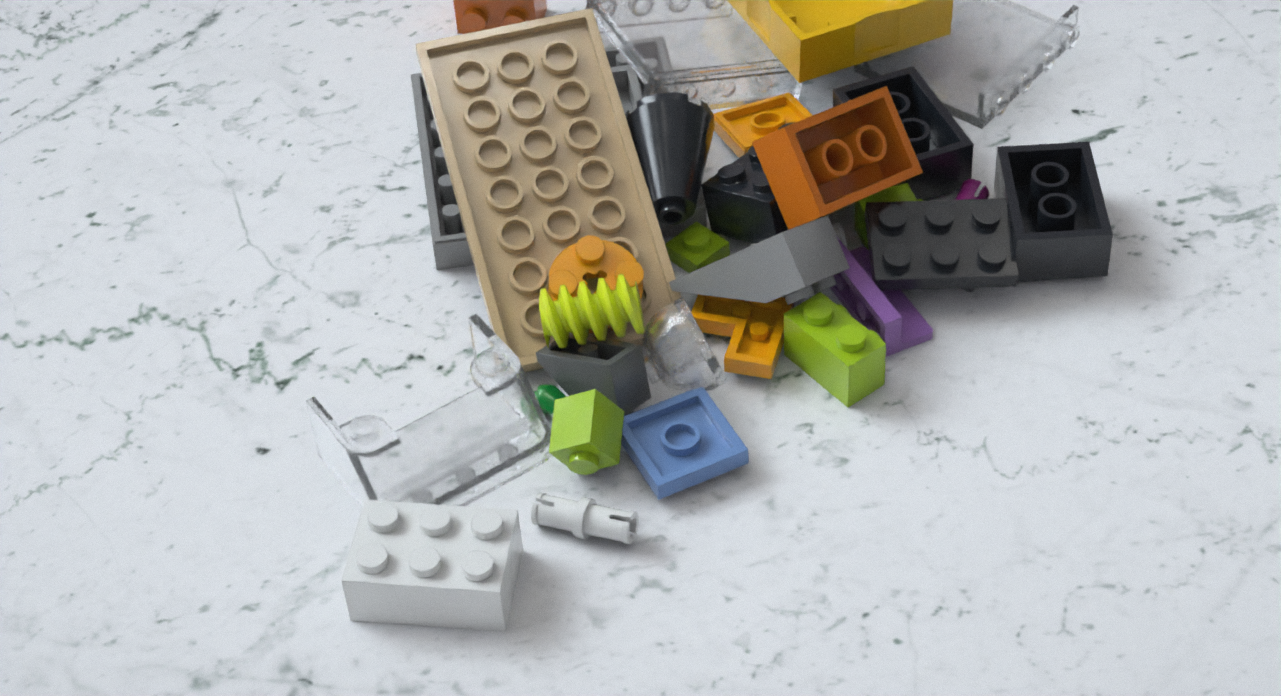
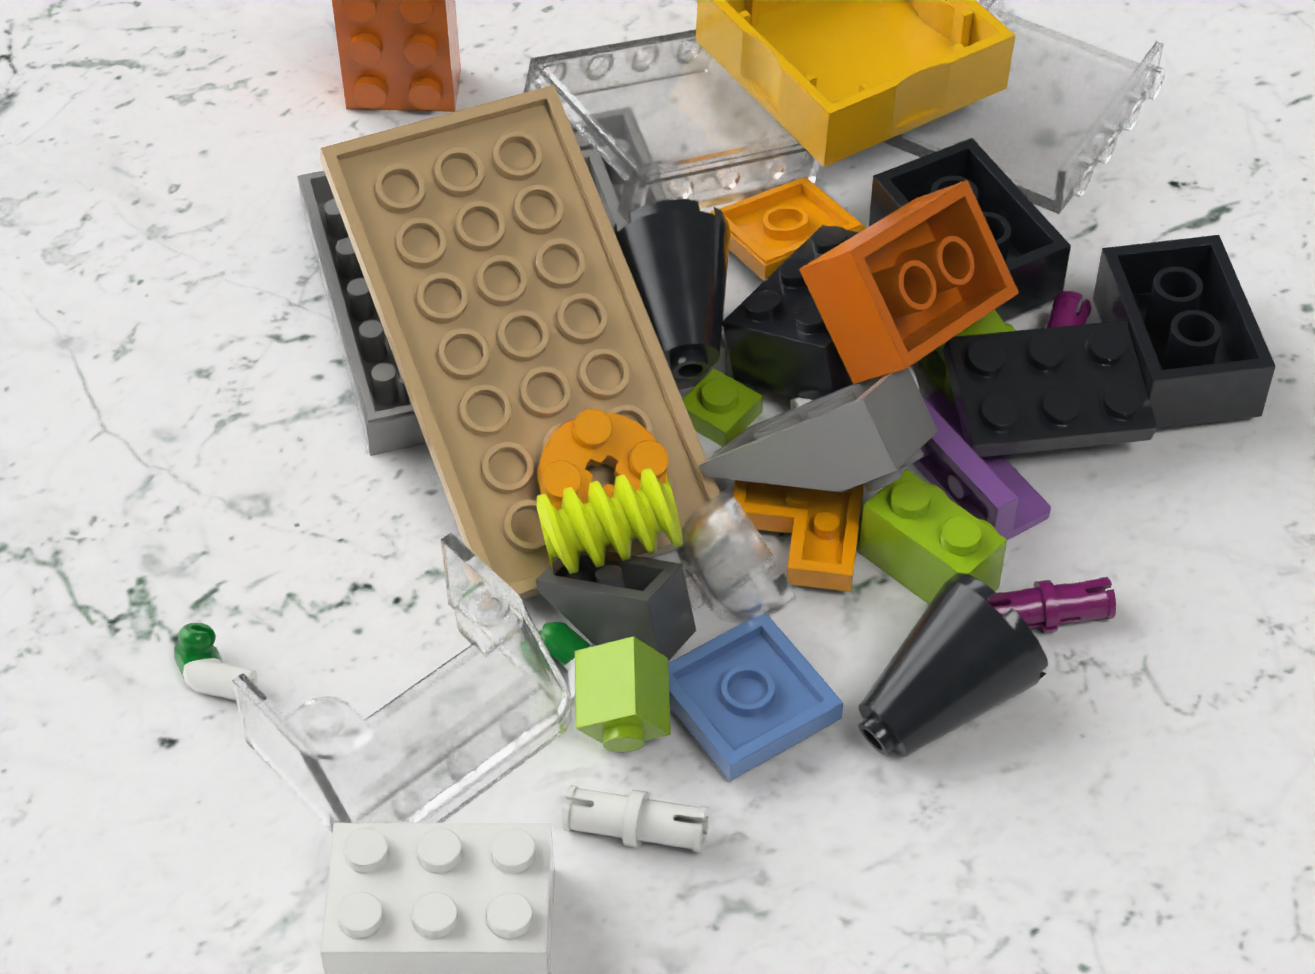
camera: 10 degrees left, 5 degrees up
none -> arm [174,623,257,703]
none -> black cone [858,573,1048,757]
none -> magenta pin [987,577,1116,633]

